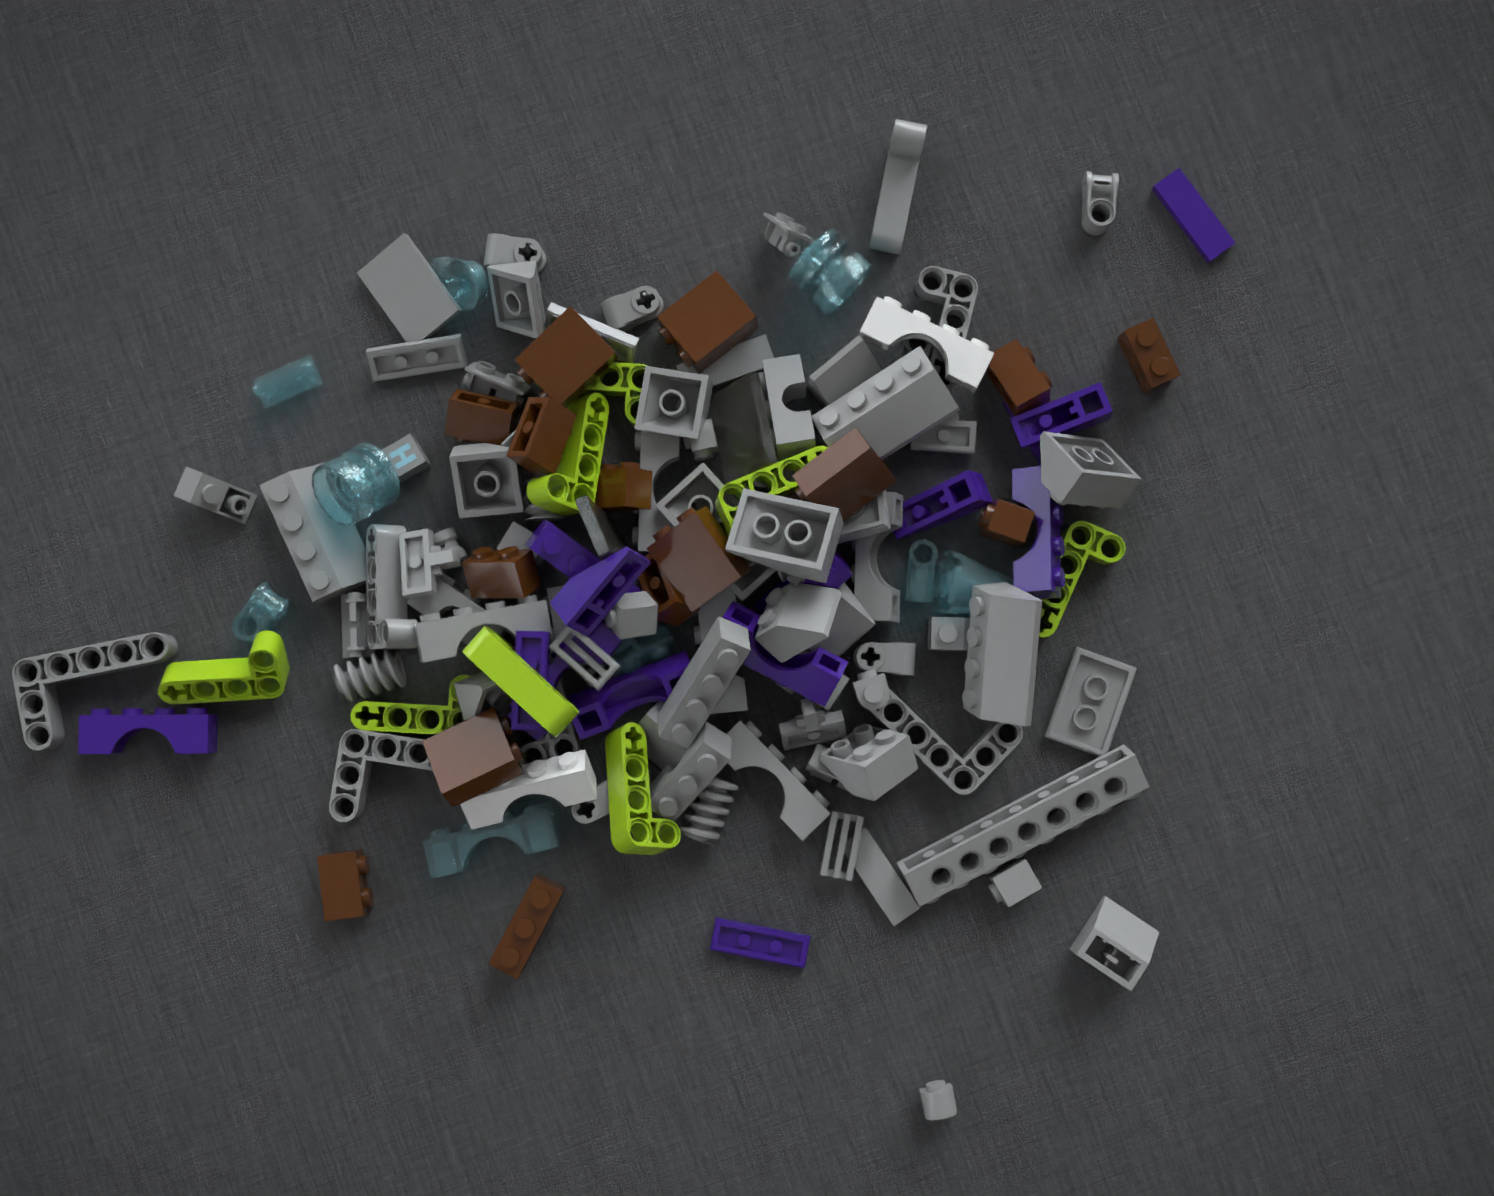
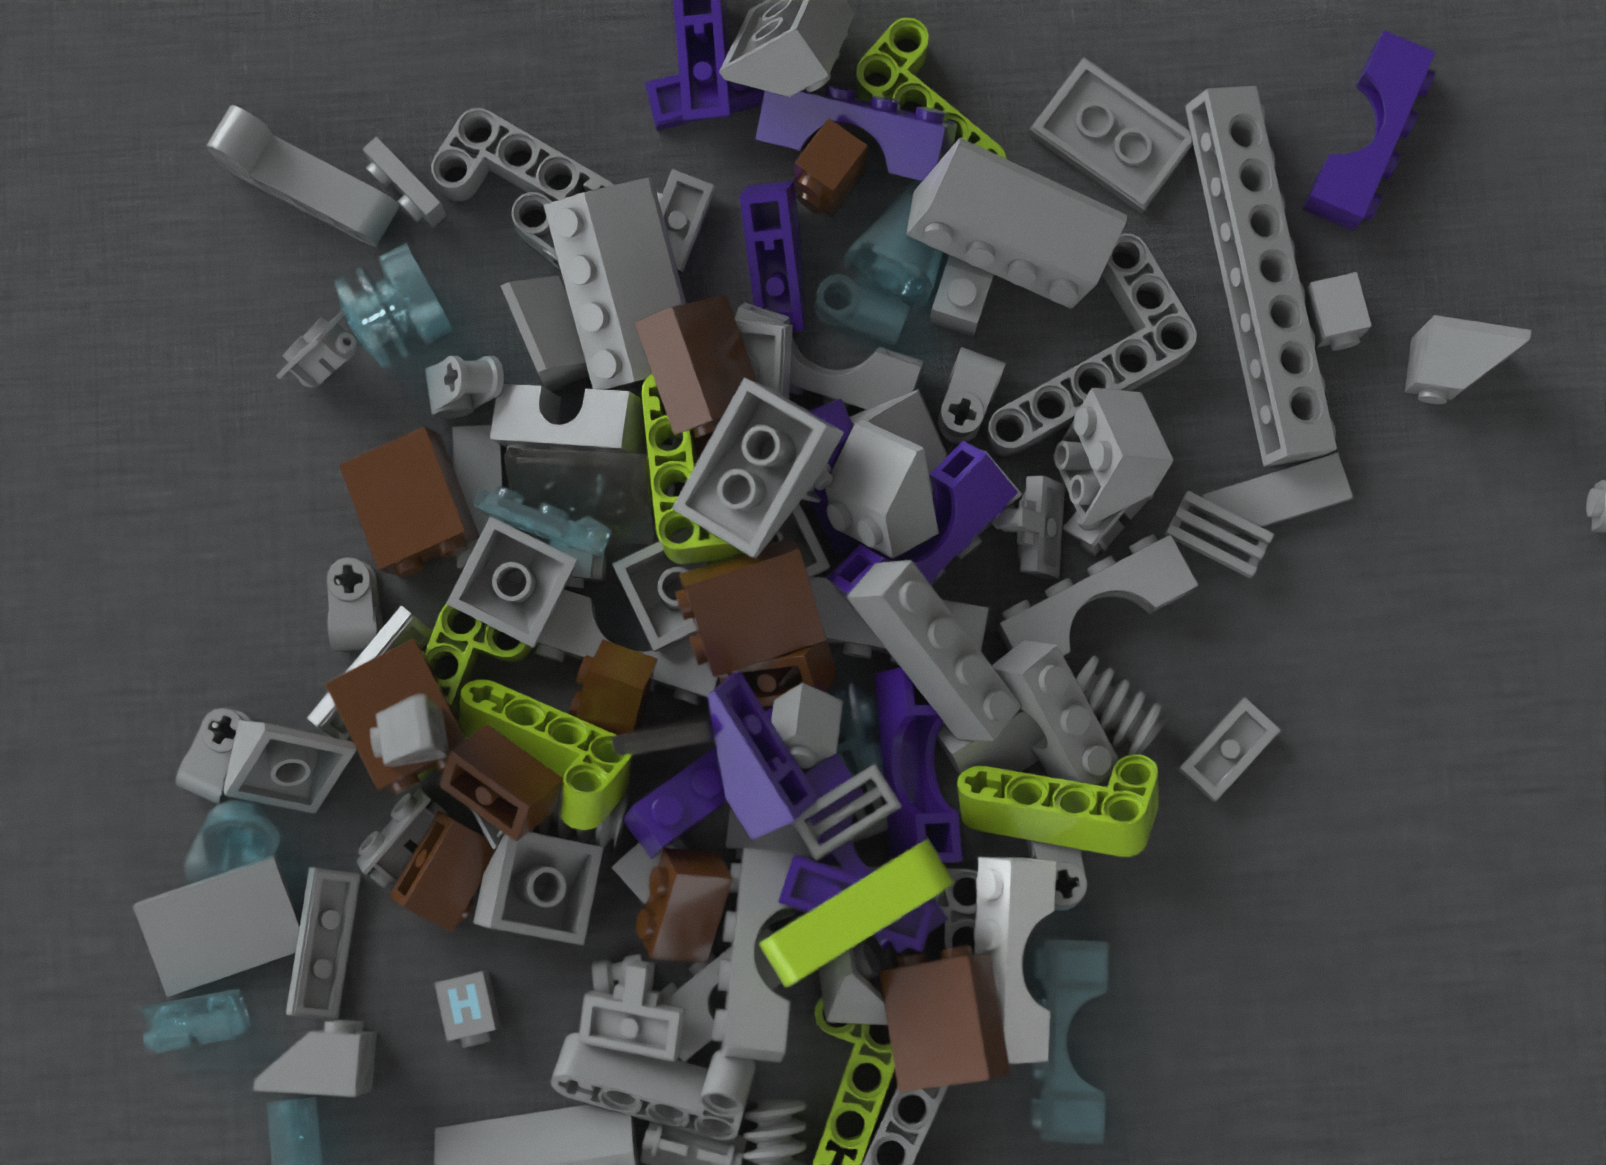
camera: 75 degrees left, 5 degrees down
clear light blue wheel [312,443,400,527] -> none
reddish brown brick [488,873,567,979] -> none
dark purple tile [710,917,811,969] -> none
light grey plate [852,669,890,710] -> none
white arch [859,296,994,393] -> none
reddish brown brick [985,339,1053,416] -> none
light grey slope [1069,896,1159,991] -> none
none -> clear light blue hinge [141,989,252,1054]
none -> light grey slope [254,1020,377,1097]
none -> light grey plate [363,137,447,228]
none -> light grey slope [370,694,450,767]
none -> light grey piece [425,356,504,419]
none -> clear light blue hinge [473,487,612,558]
none -> light grey plate [1178,697,1281,802]
none -> dark purple arch [1302,30,1436,231]
none -> light grey slope [1405,315,1531,404]

